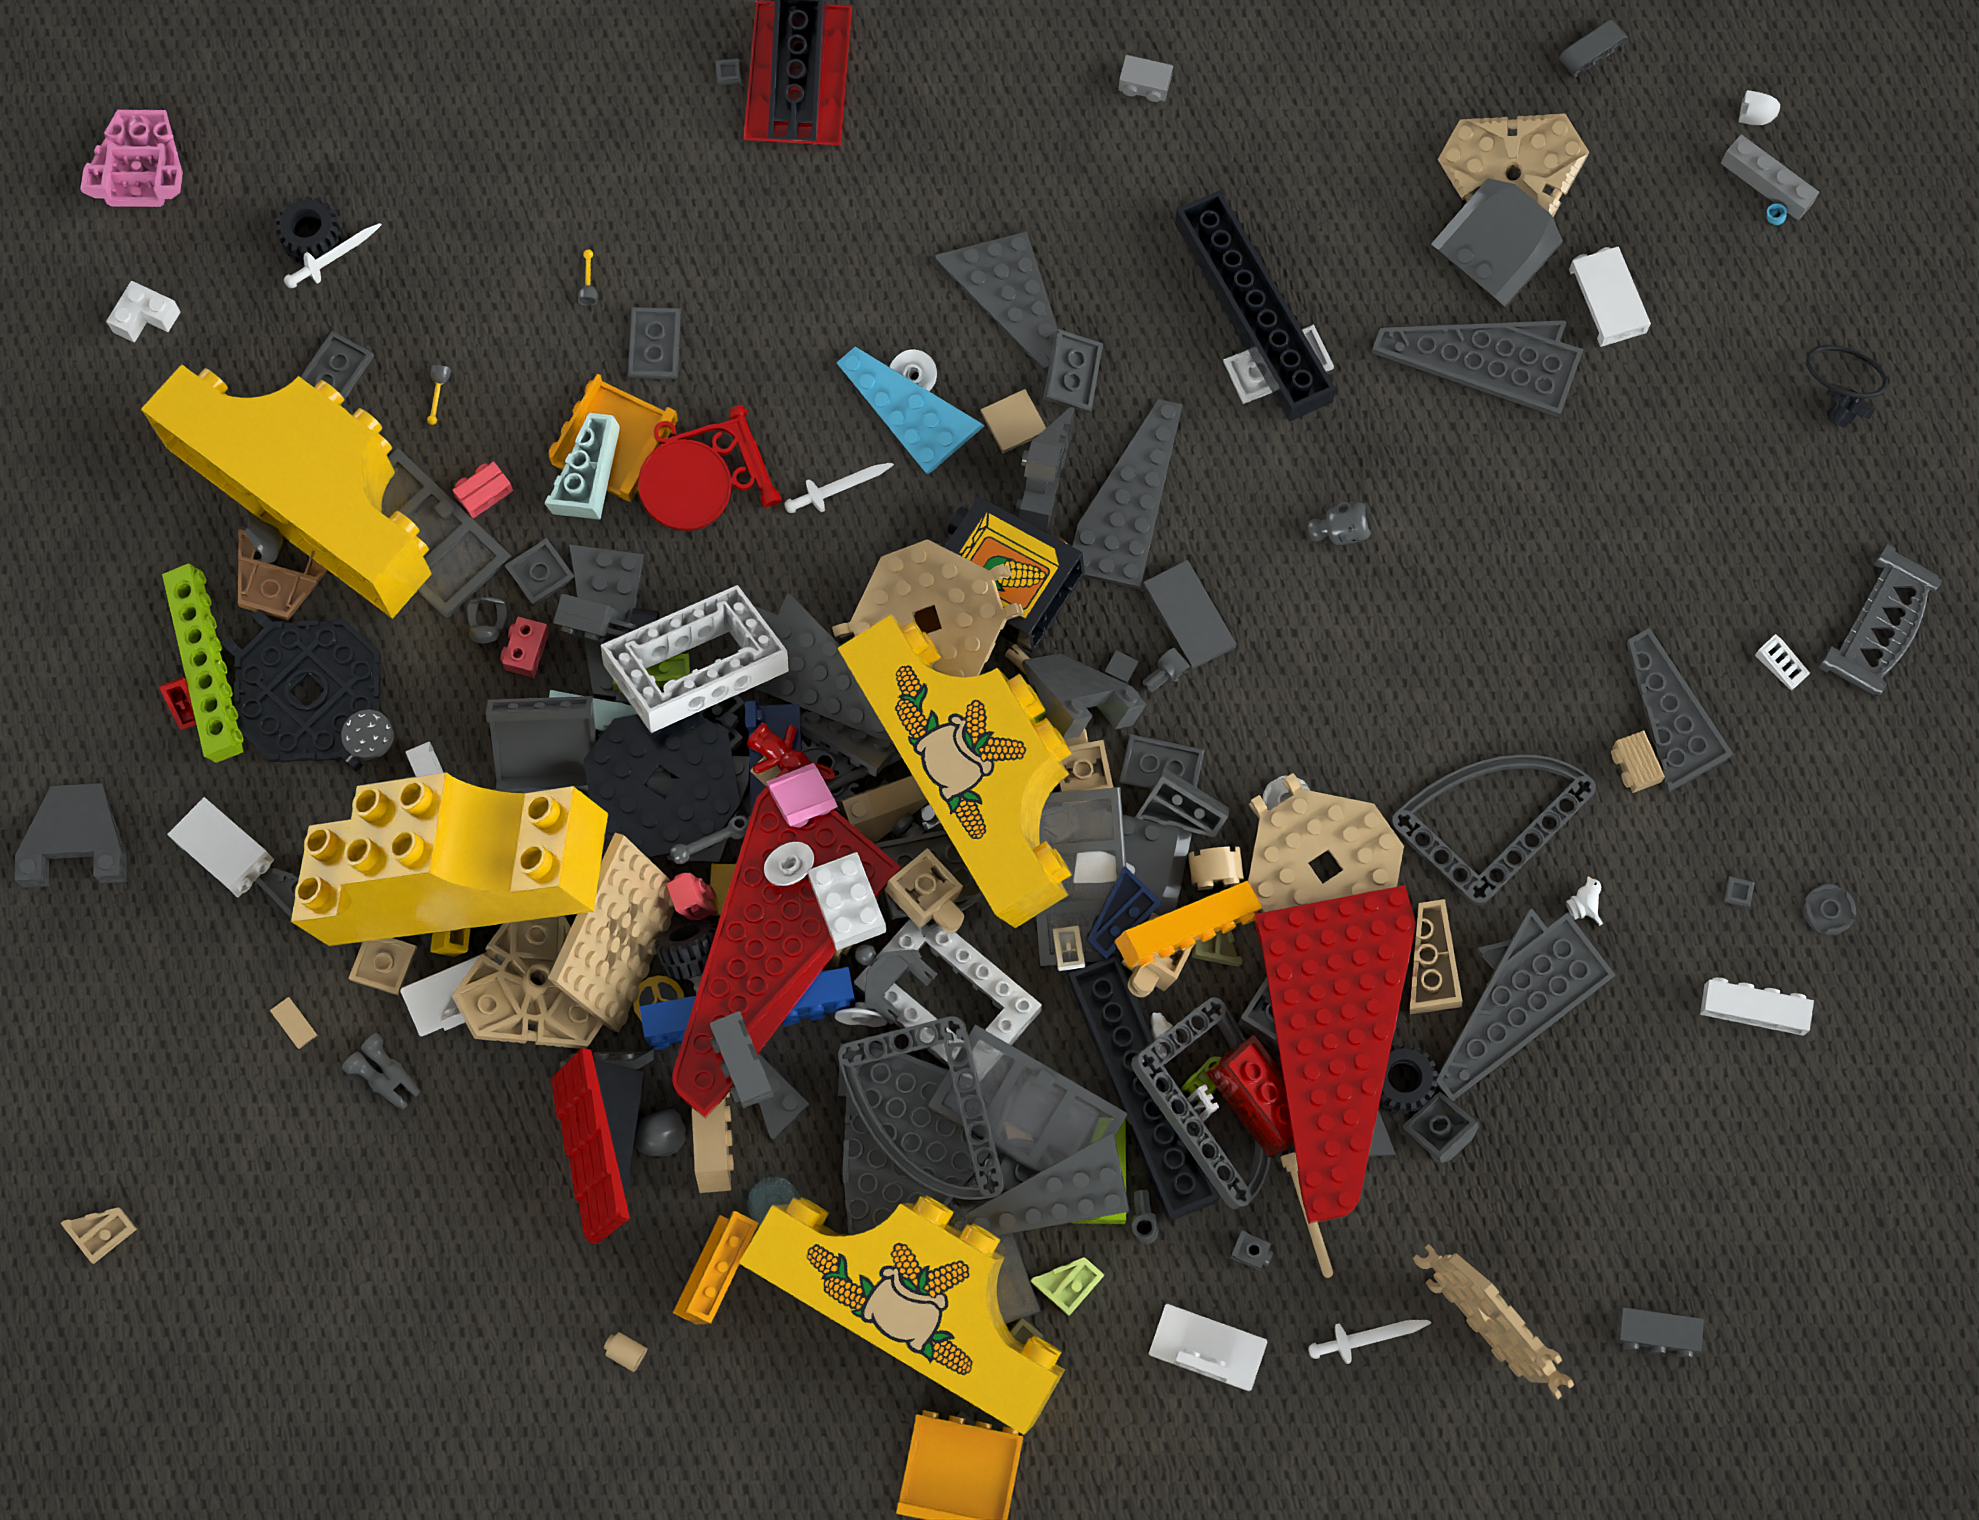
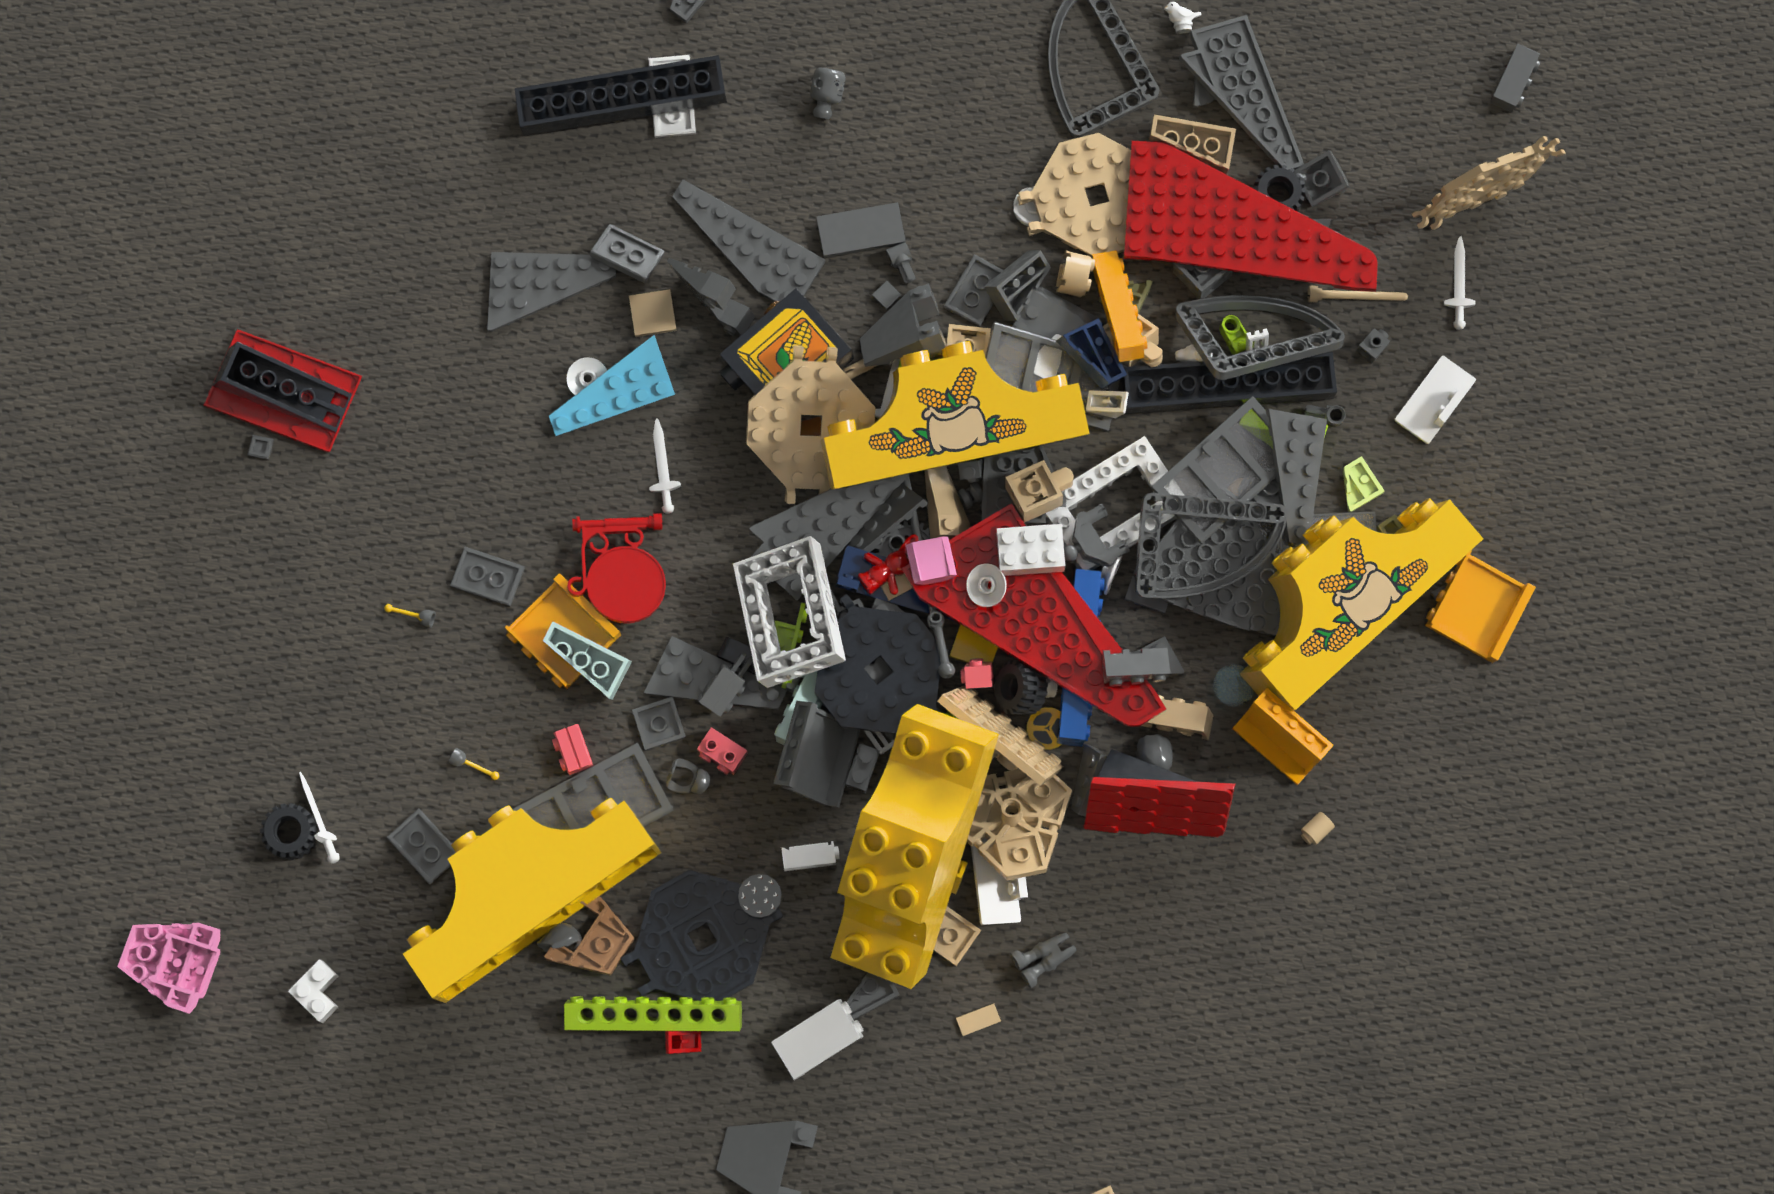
camera: 75 degrees left, 5 degrees up
light grey brick [1118,55,1173,102] -> none
brick [1205,1035,1294,1158] -> none

